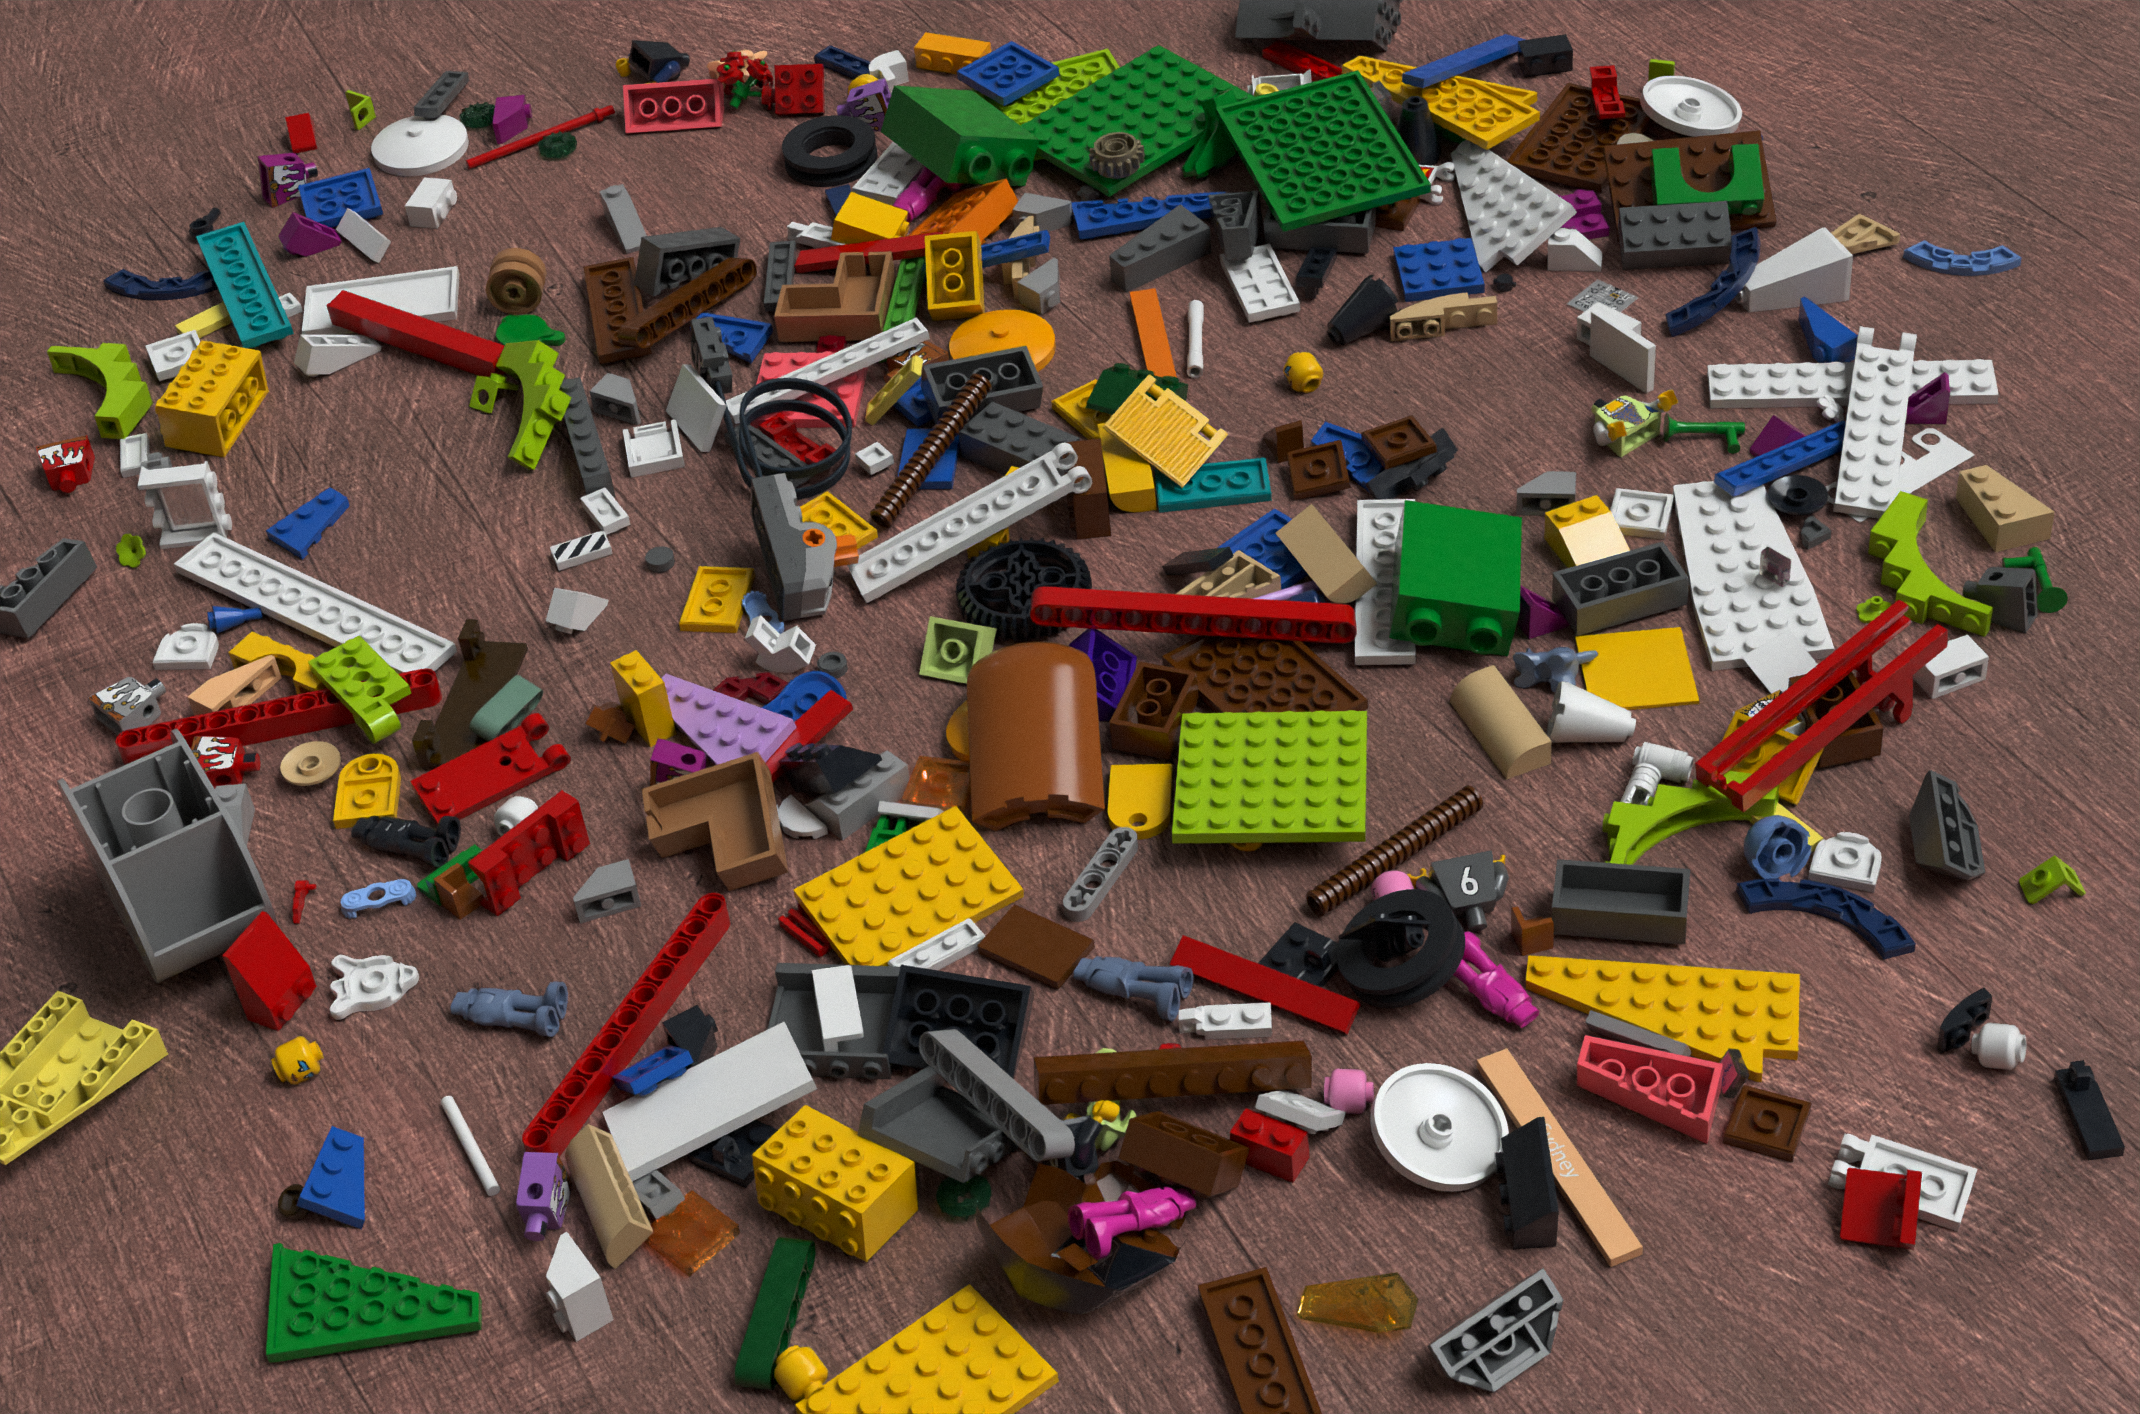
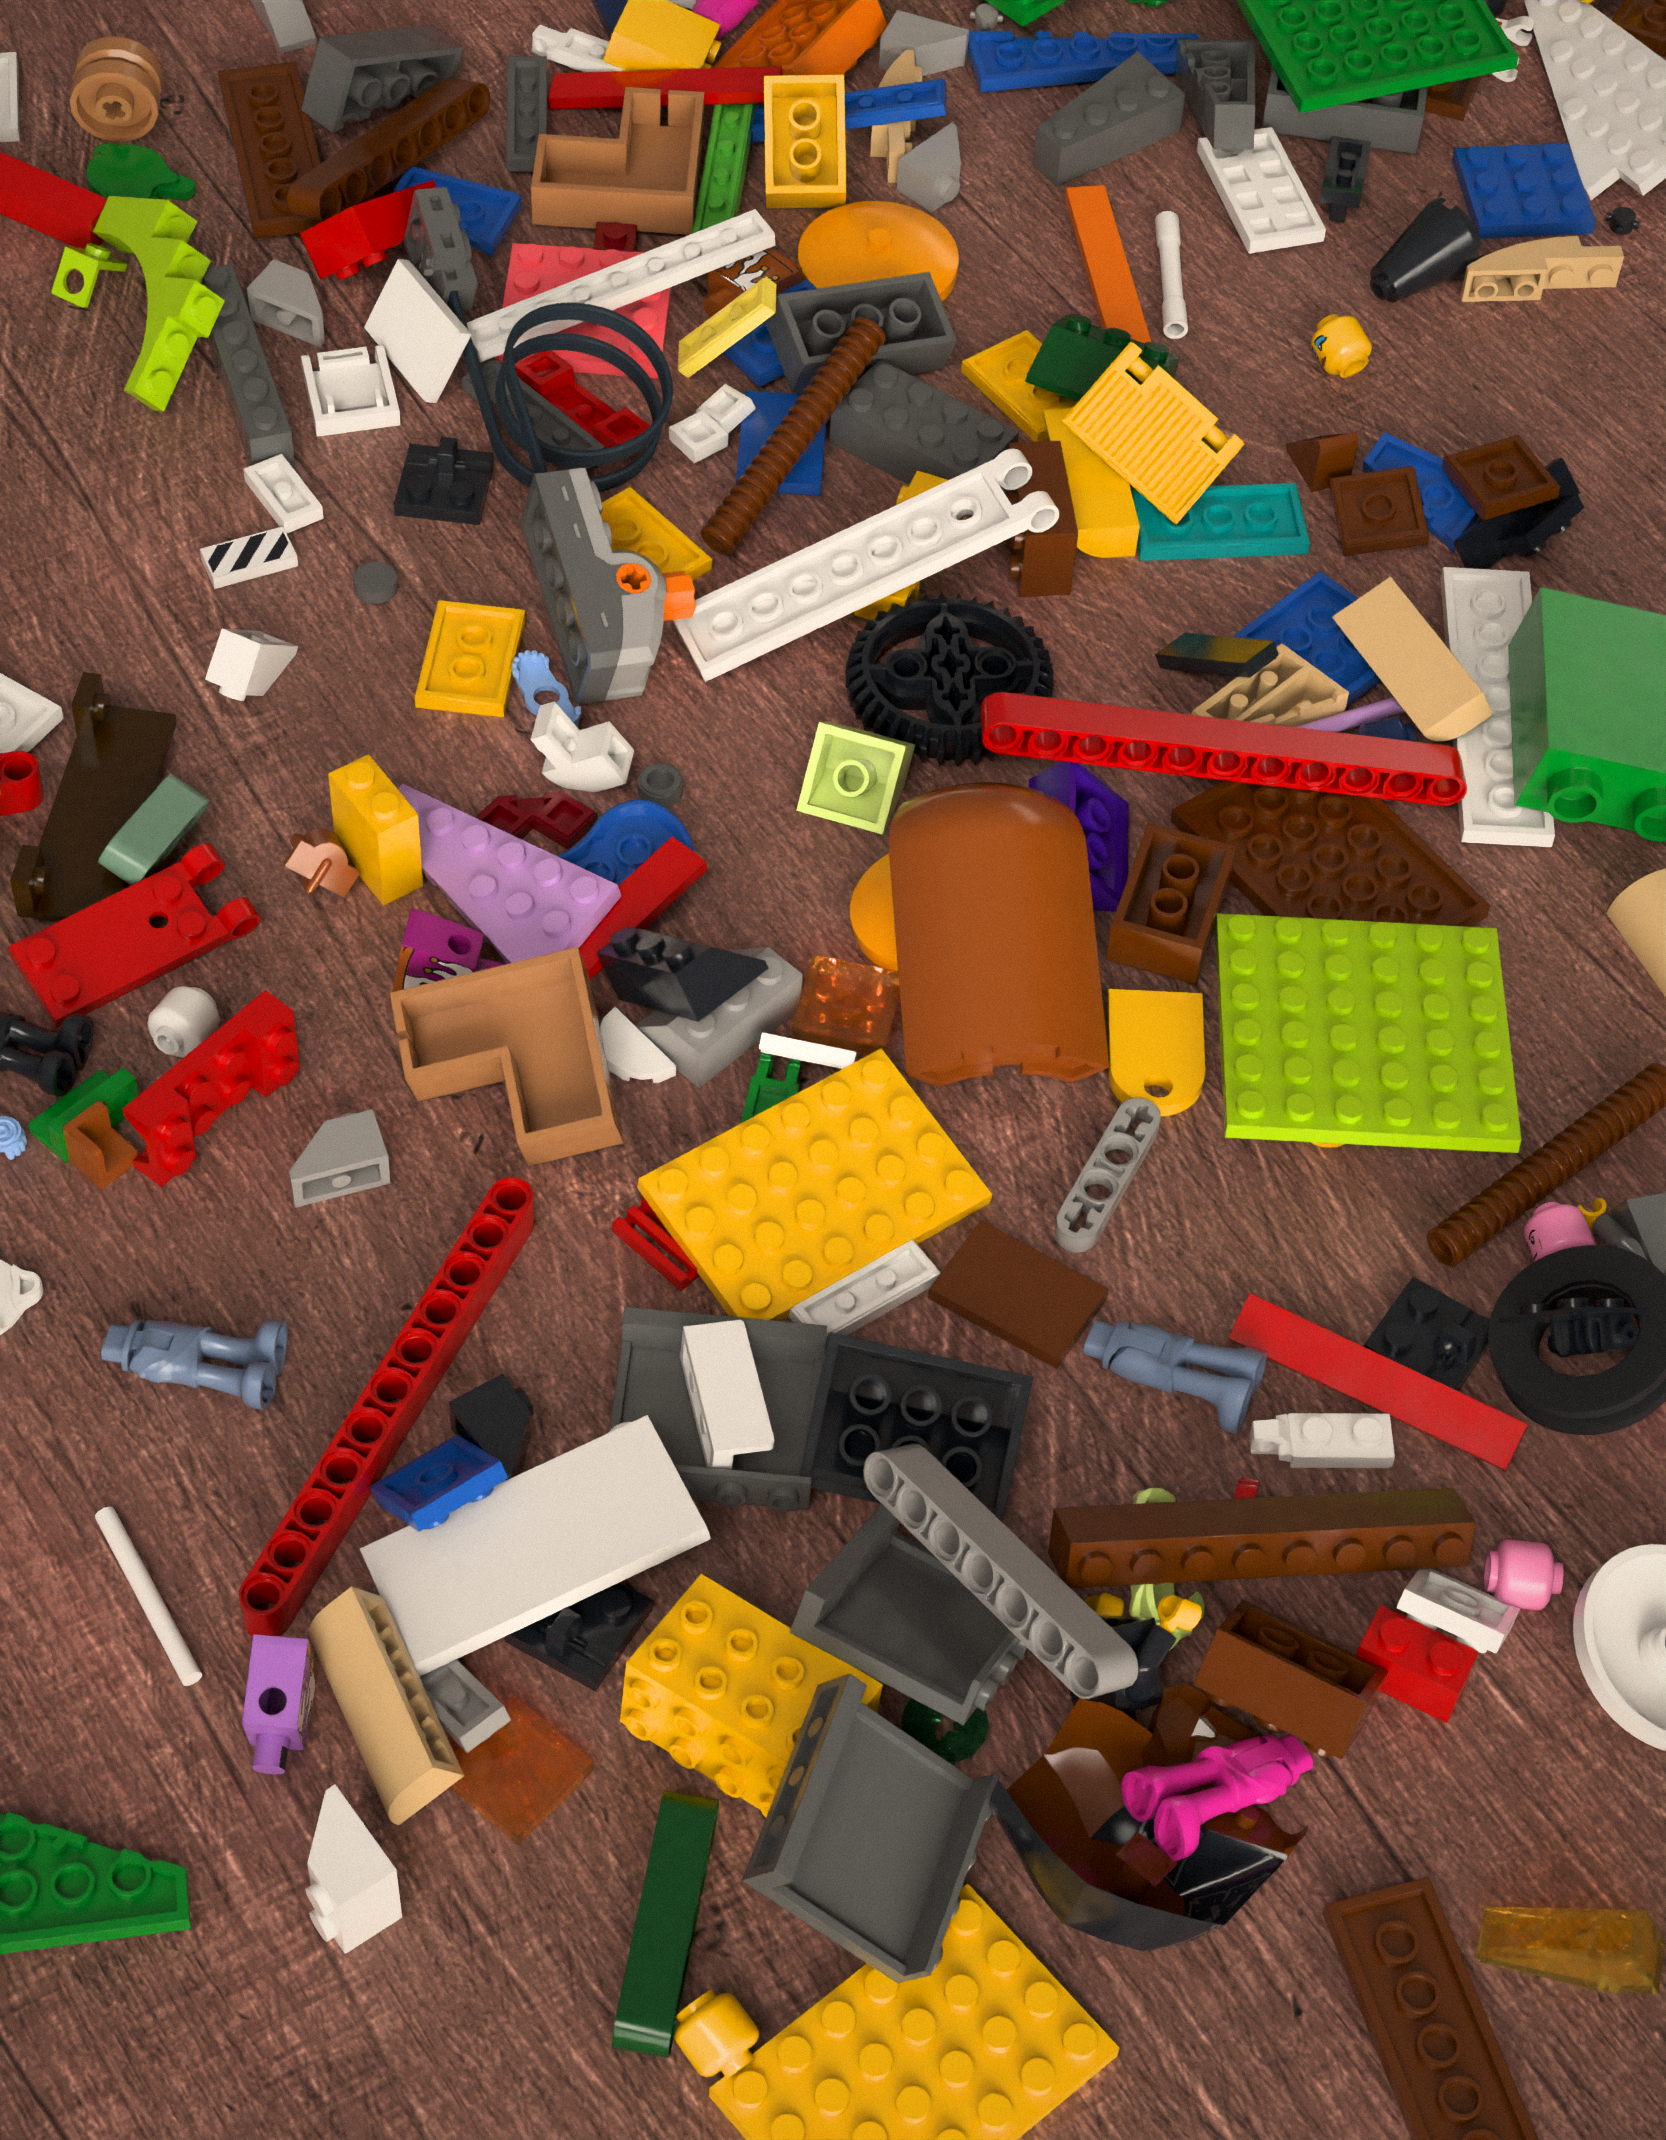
camera: 10 degrees left, 10 degrees up
none -> red slope [300,180,436,281]
none -> black hinge [394,437,494,525]
none -> white tile [696,384,756,433]
none -> dark grey panel [742,1674,1000,1983]

